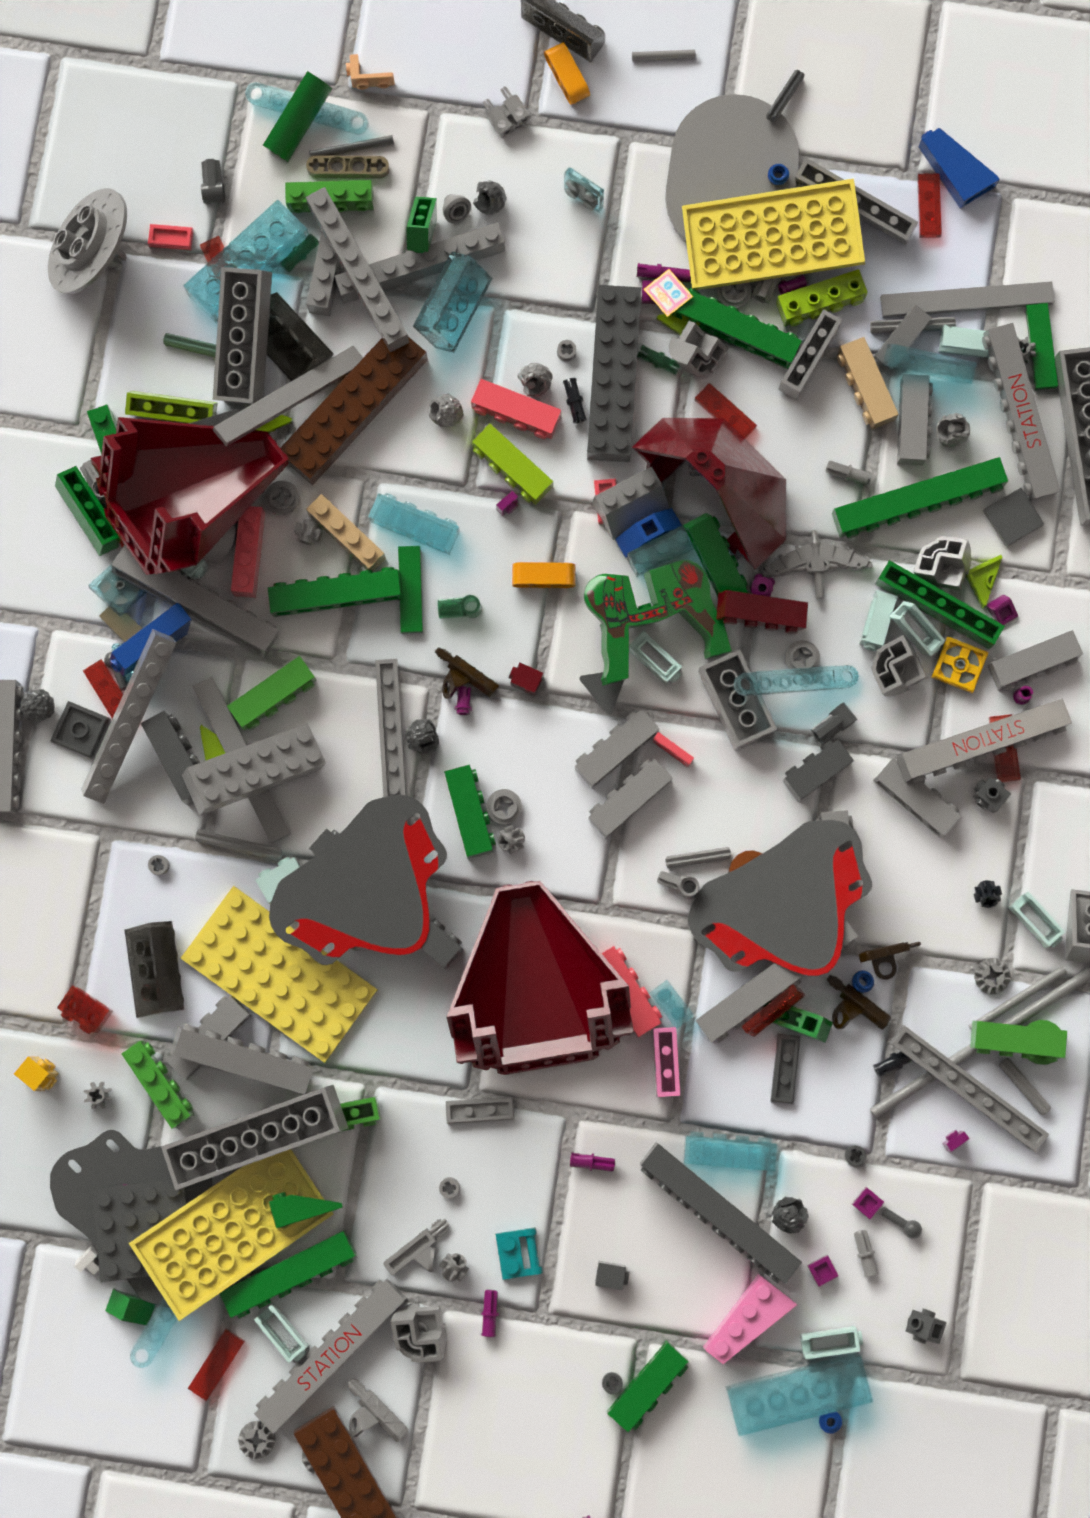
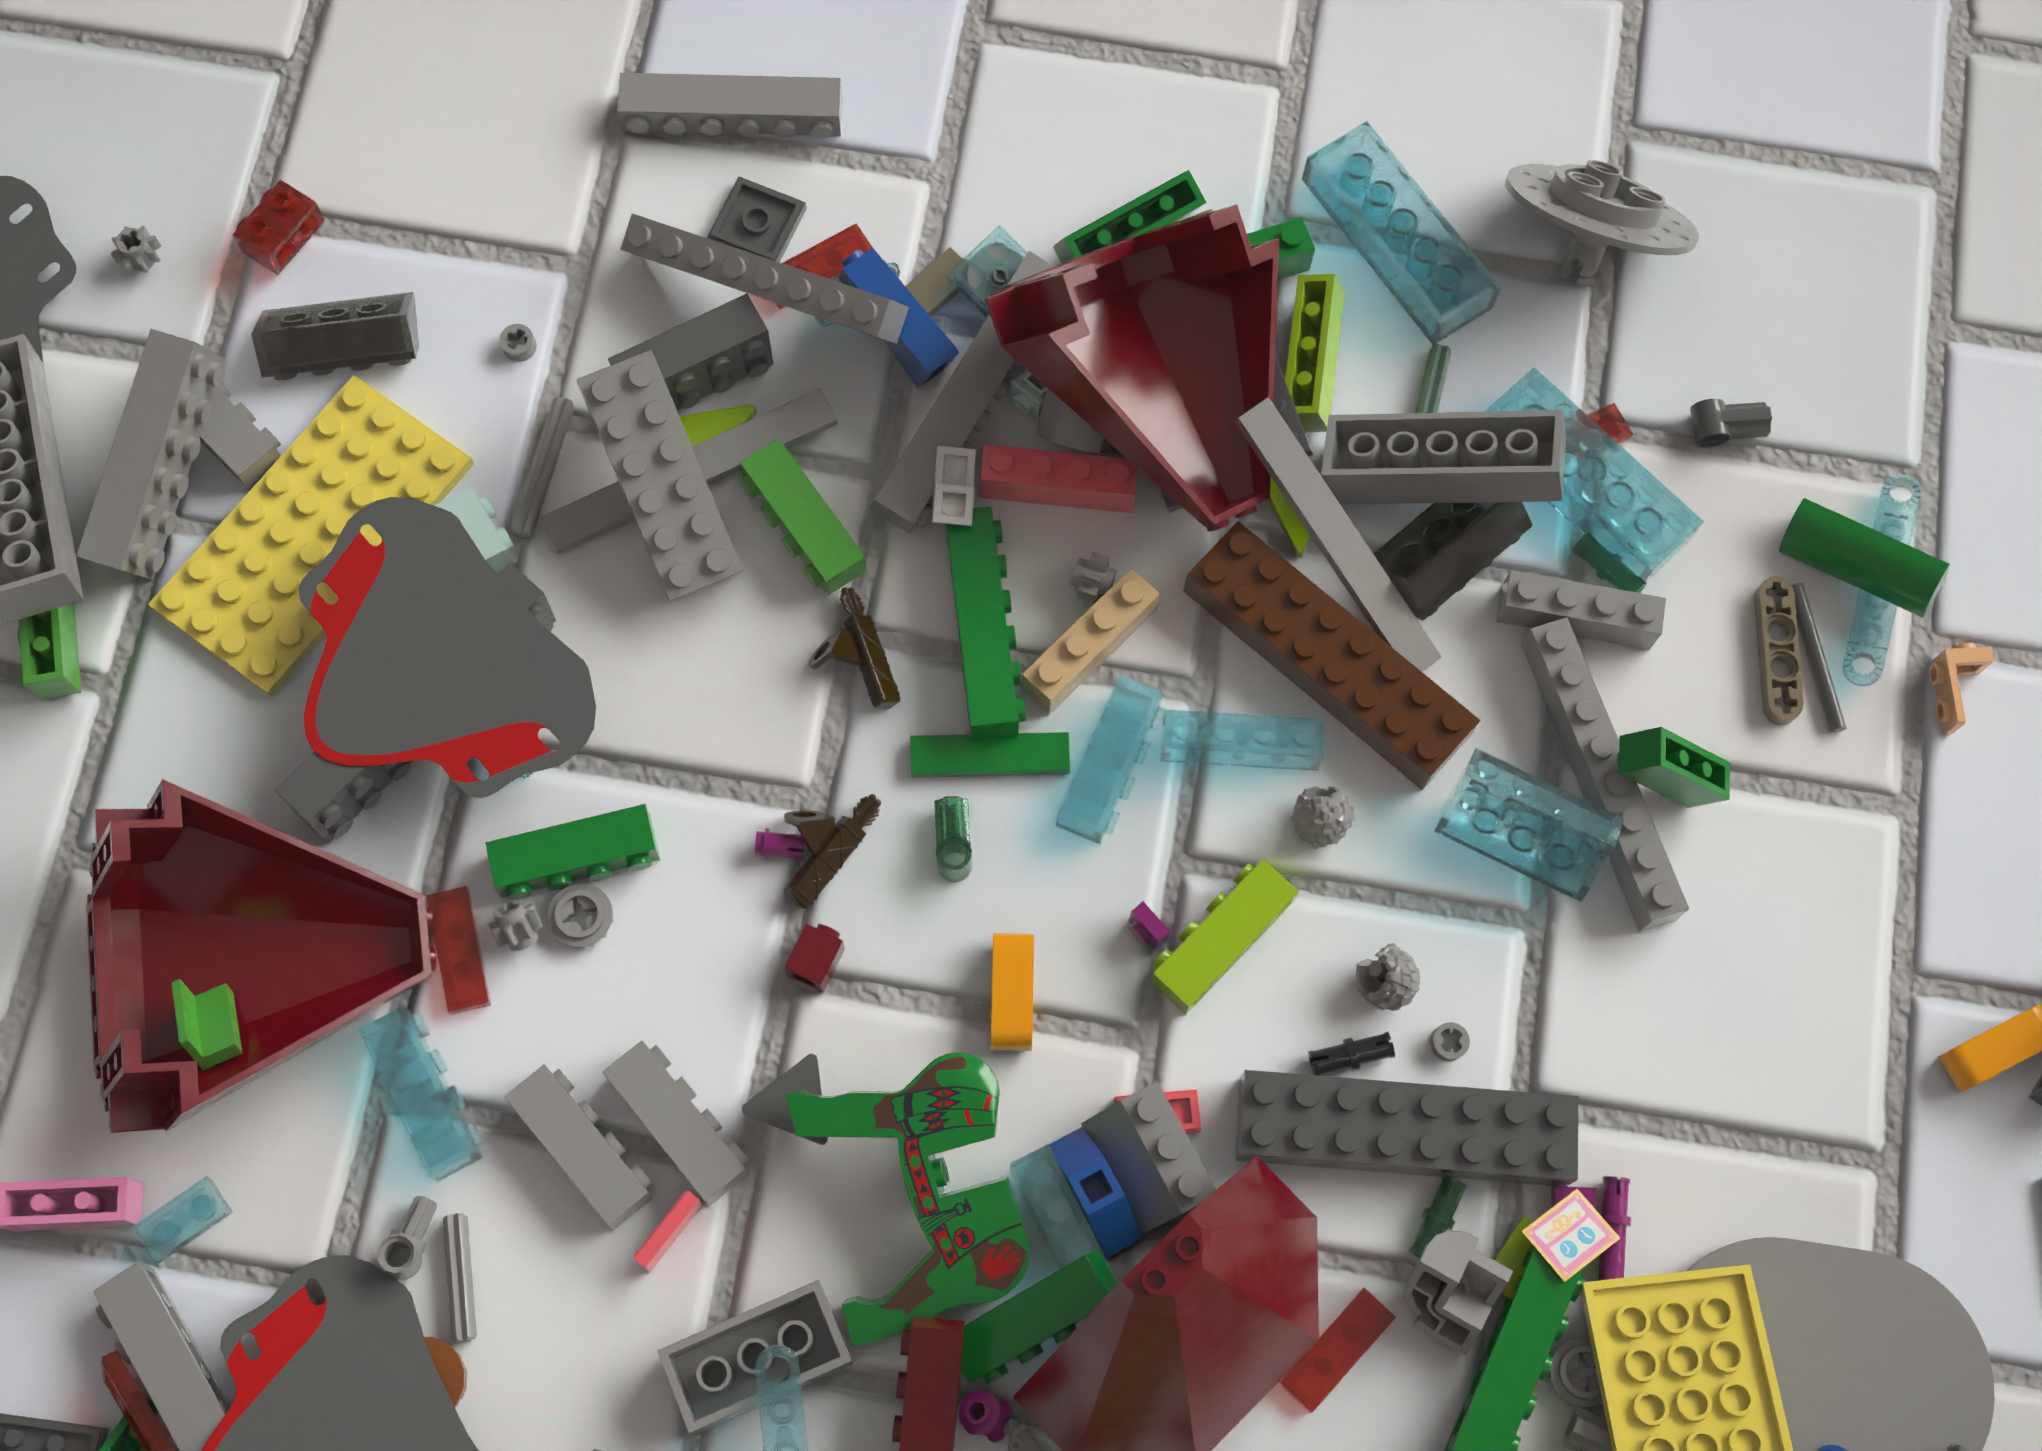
camera: 85 degrees right, 10 degrees down
yellow brick [14,1056,59,1091] -> none
dark grey piece [20,689,55,724] -> none
bright green brick [122,1041,194,1129] -> none
coral tile [148,224,194,251] -> none
light grey gear [264,481,300,515] -> none
bright green brick [285,180,374,213] -> none
light grey brick [306,187,409,353] -> none
light grey plate [375,659,408,824] -> none
dark grey piece [405,718,439,754] -> none
light grey brick [442,194,471,223] -> none
light grey tile [445,1097,514,1124] -> none
coral brick [471,379,561,439] -> none
dark grey piece [473,180,507,215] -> none
light grey piece [483,86,531,138] -> none
piece [564,167,604,212] -> none
coral brick [602,946,662,1037] -> none
light aqua window [629,631,682,685] -> none
none -> bright green panel [172,979,242,1070]
none -> clear light blue brick [358,1005,484,1182]
none -> clear red tile [426,886,491,1015]
none -> dark brown piece [808,587,901,708]
none -> white slope [932,446,976,526]
none -> clear light blue brick [1160,709,1325,771]
none -> clear light blue brick [1302,121,1501,345]

